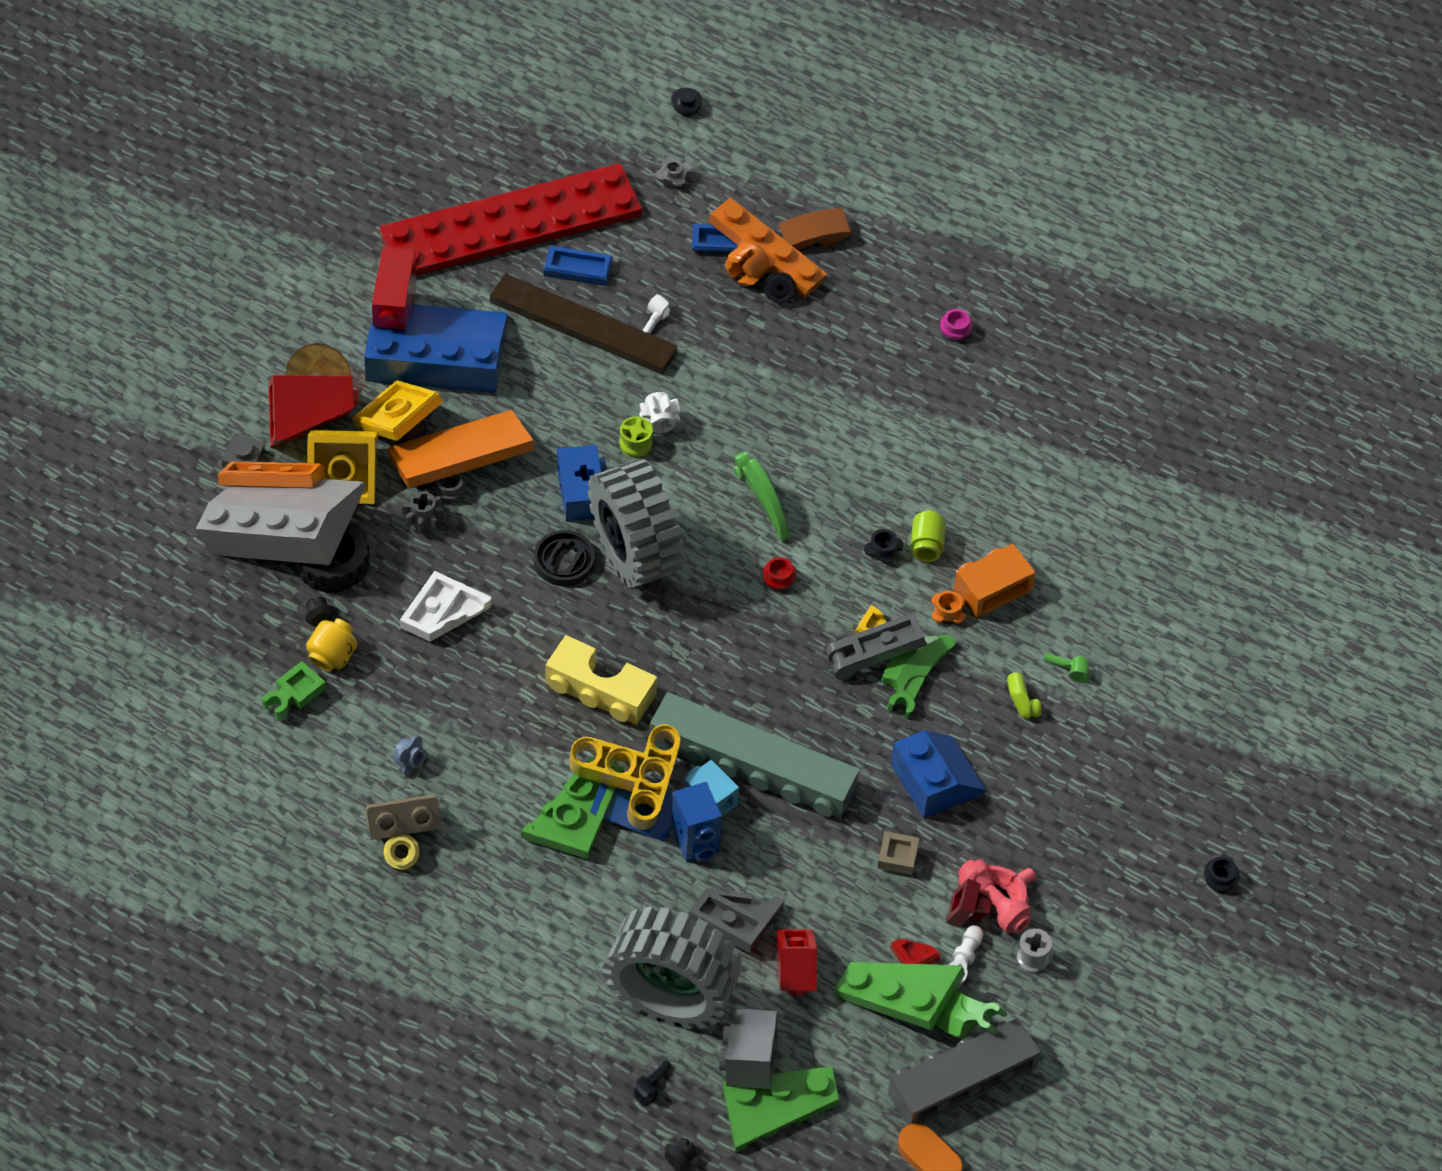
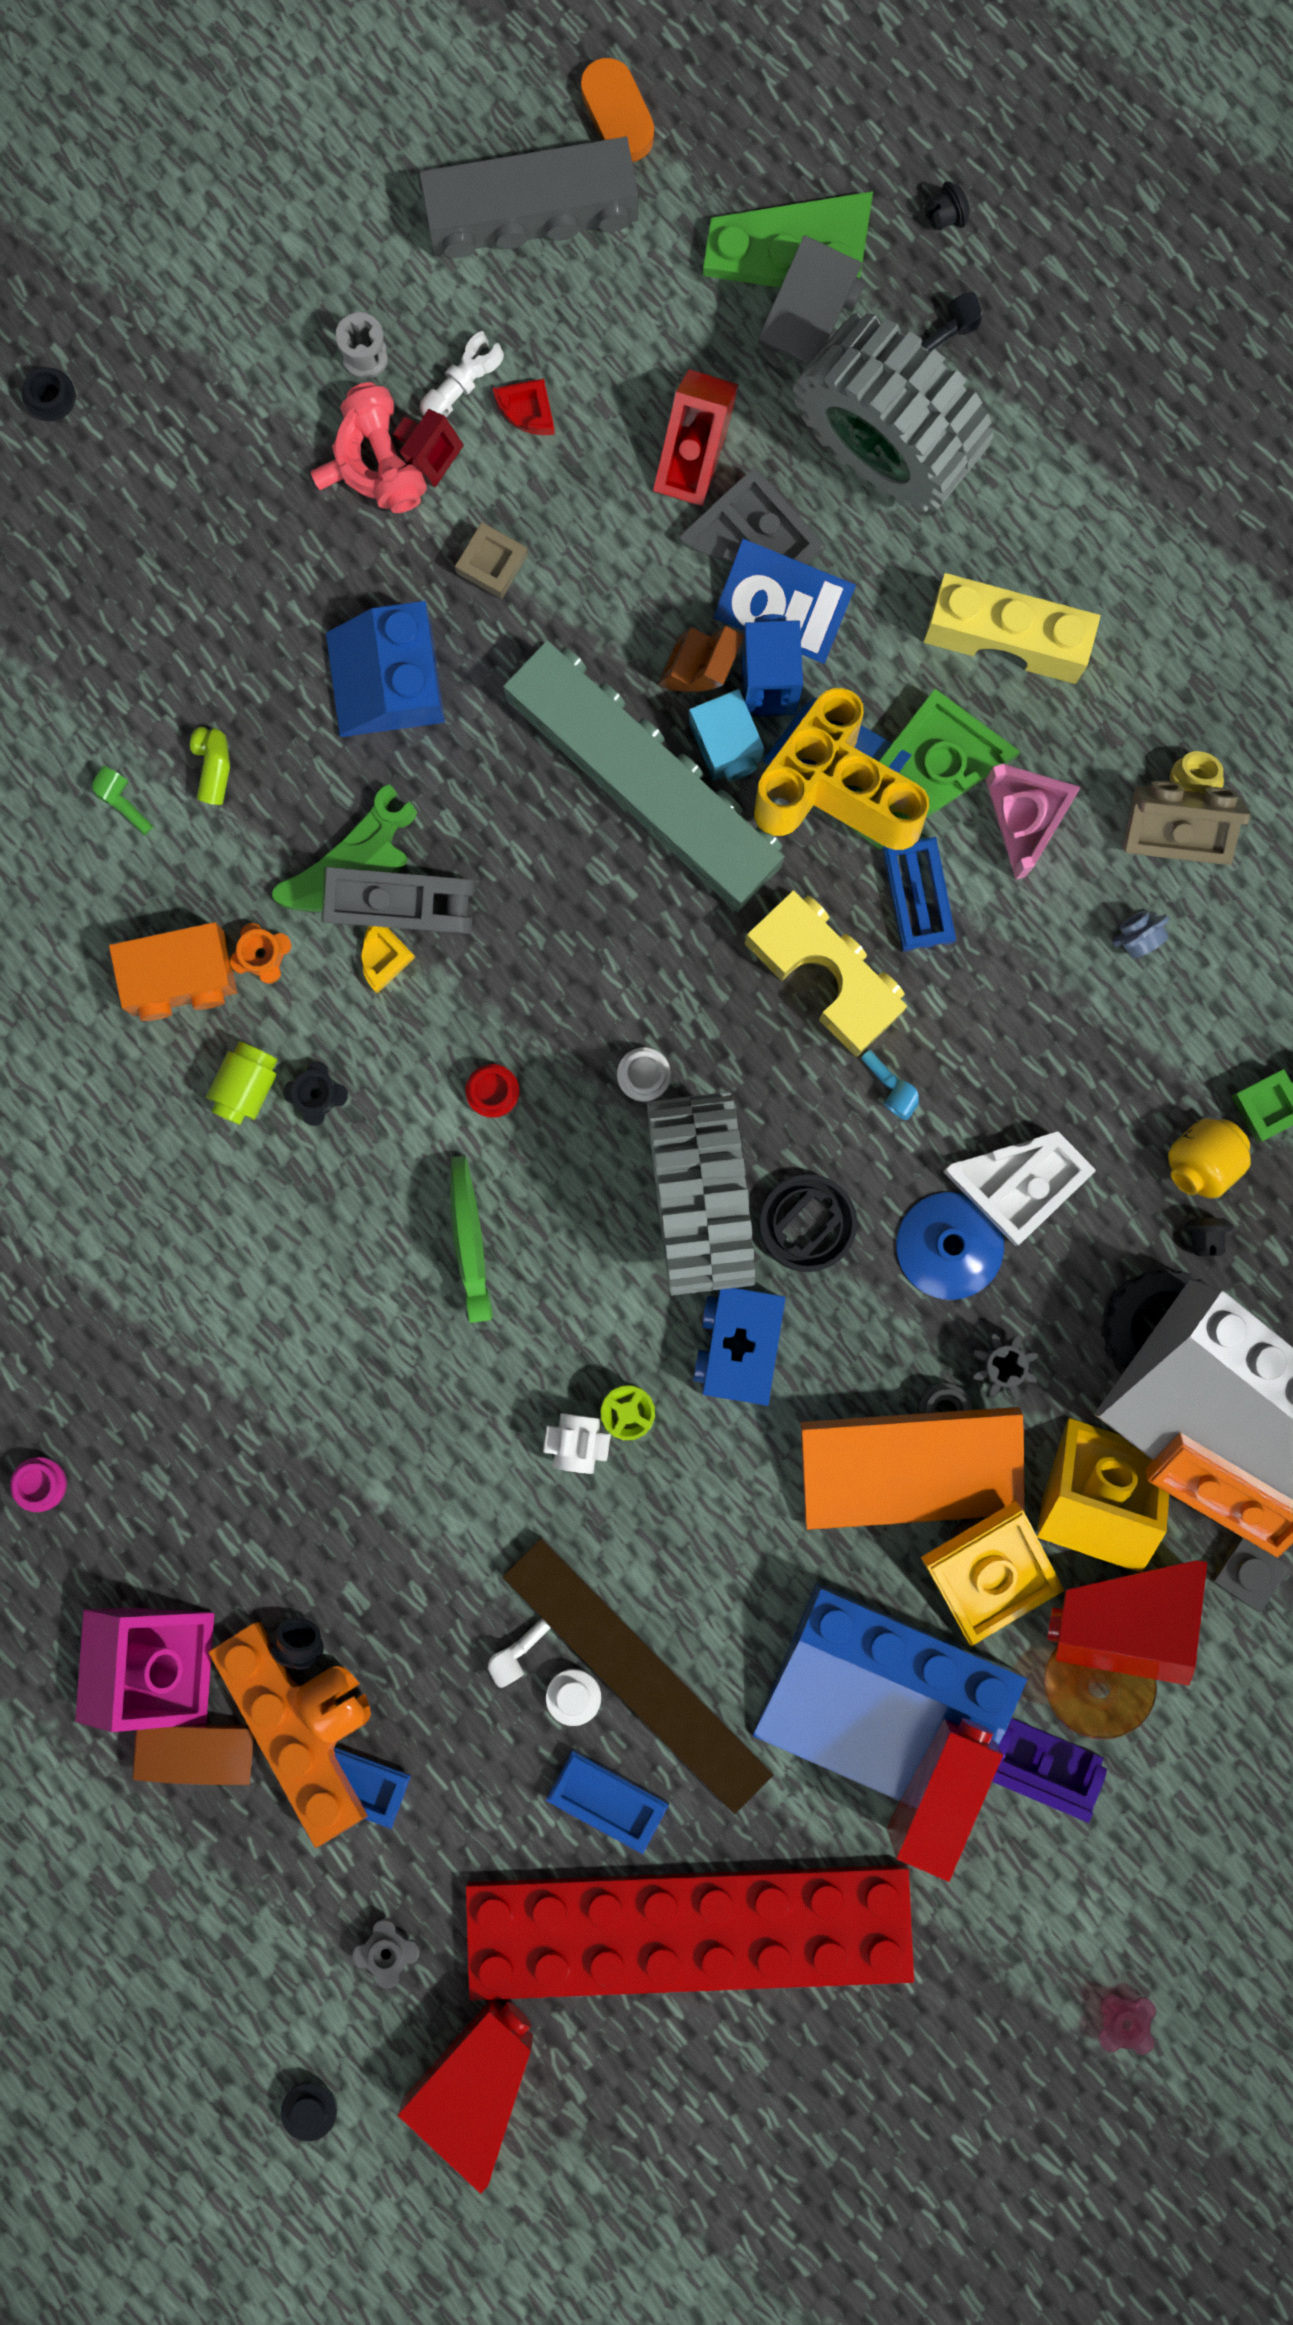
camera: 160 degrees left, 30 degrees up
bright green wing [834,962,965,1030] -> none
bright green piece [935,990,1007,1040] -> none
none -> dark pink slope [75,1607,214,1732]
none -> red slope [397,1999,533,2194]
none -> white plate [546,1669,601,1726]
none -> white plate [617,1048,671,1102]
none -> dark orange slope [657,626,744,692]
none -> blue sticker [713,539,856,664]
none -> dark azure hand [861,1050,919,1120]
none -> blue tile [882,837,956,952]
none -> blue dish [896,1192,1004,1300]
none -> light yellow arch [923,573,1101,684]
none -> bright pink slope [985,764,1081,880]
none -> dark purple hinge [992,1718,1107,1823]
none -> clear pink plate [1098,1994,1156,2055]

